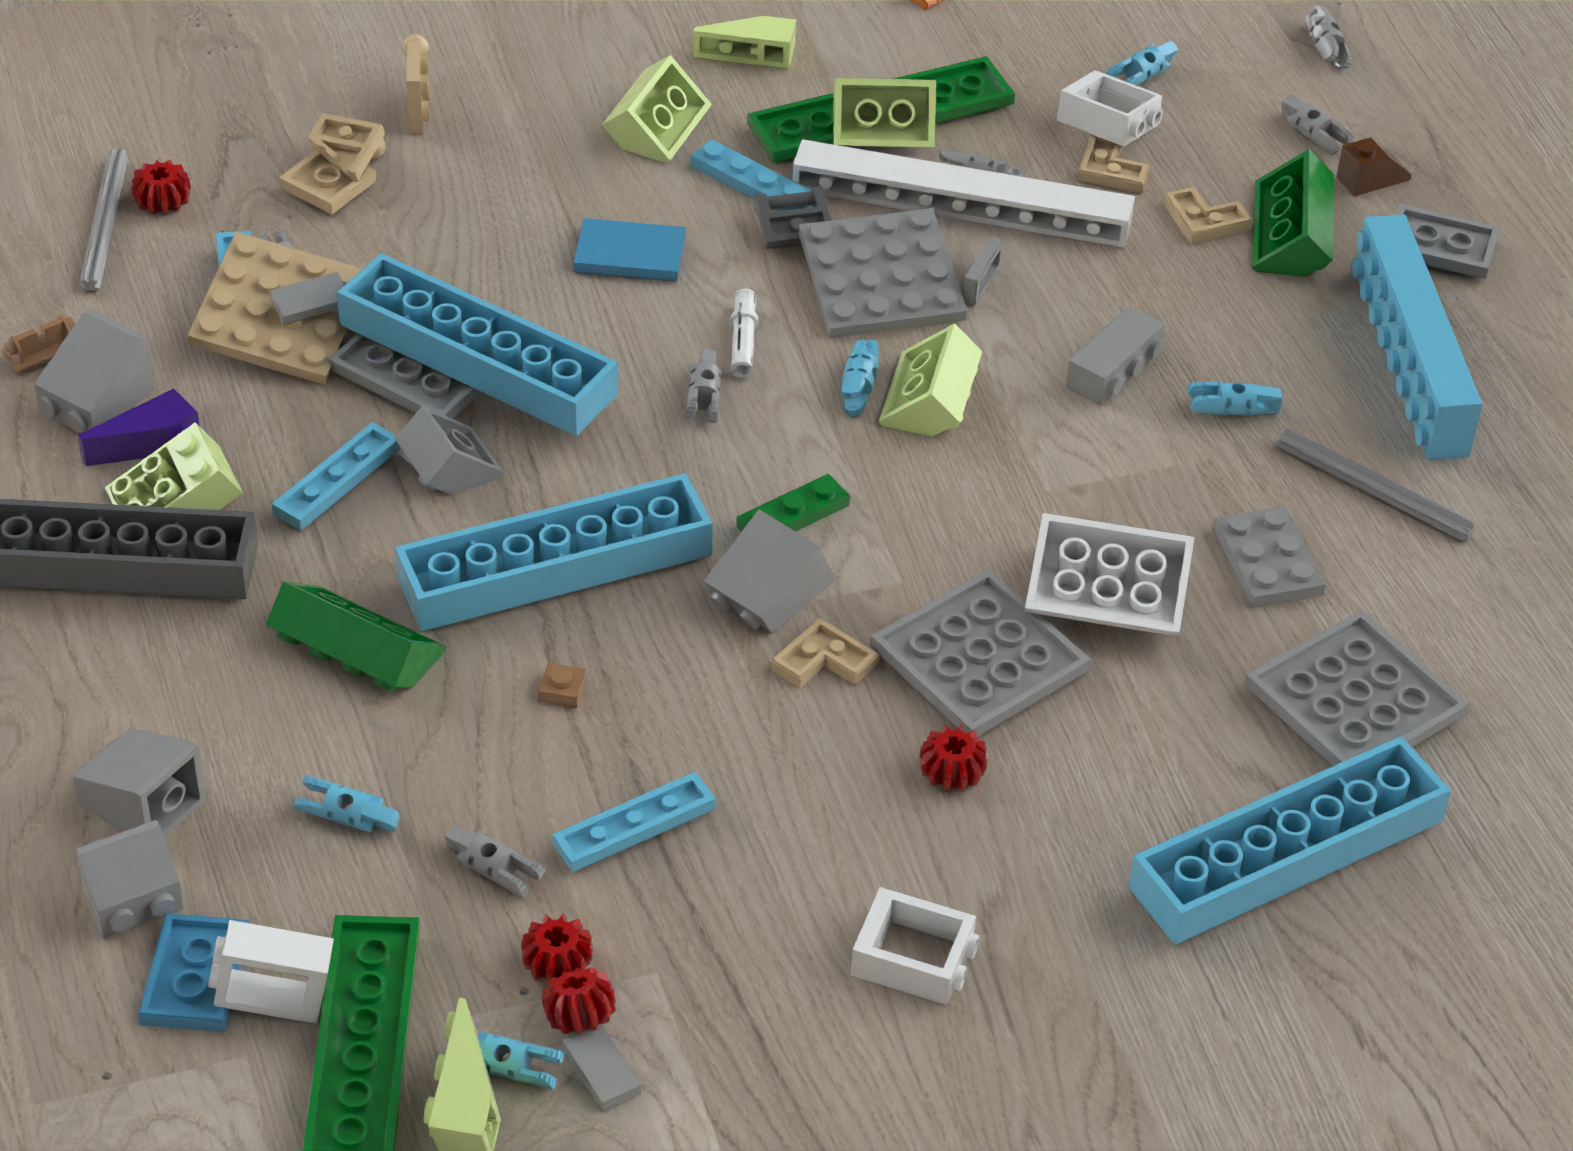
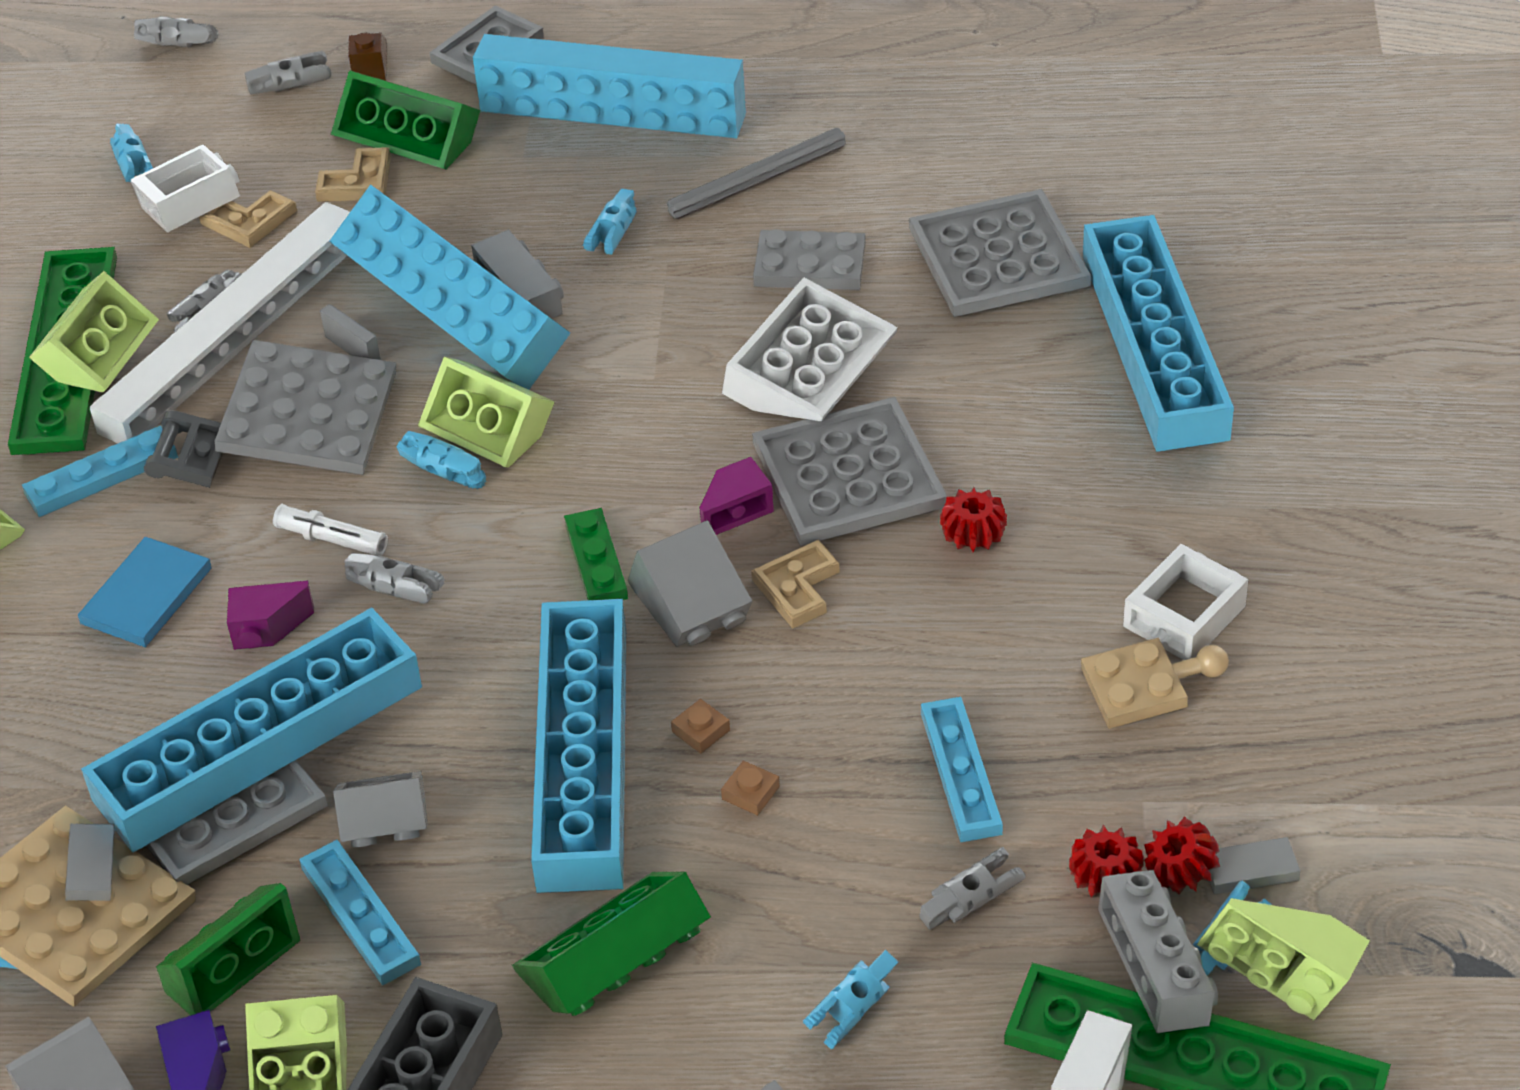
camera: 65 degrees left, 0 degrees up
none -> green slope [156,883,301,1015]
none -> magenta slope [227,580,314,650]
none -> medium azure brick [329,184,571,390]
none -> medium nougat plate [671,698,730,754]
none -> magenta slope [699,457,774,535]
none -> tan plate [1081,637,1229,729]
none -> light grey brick [1098,870,1218,1033]

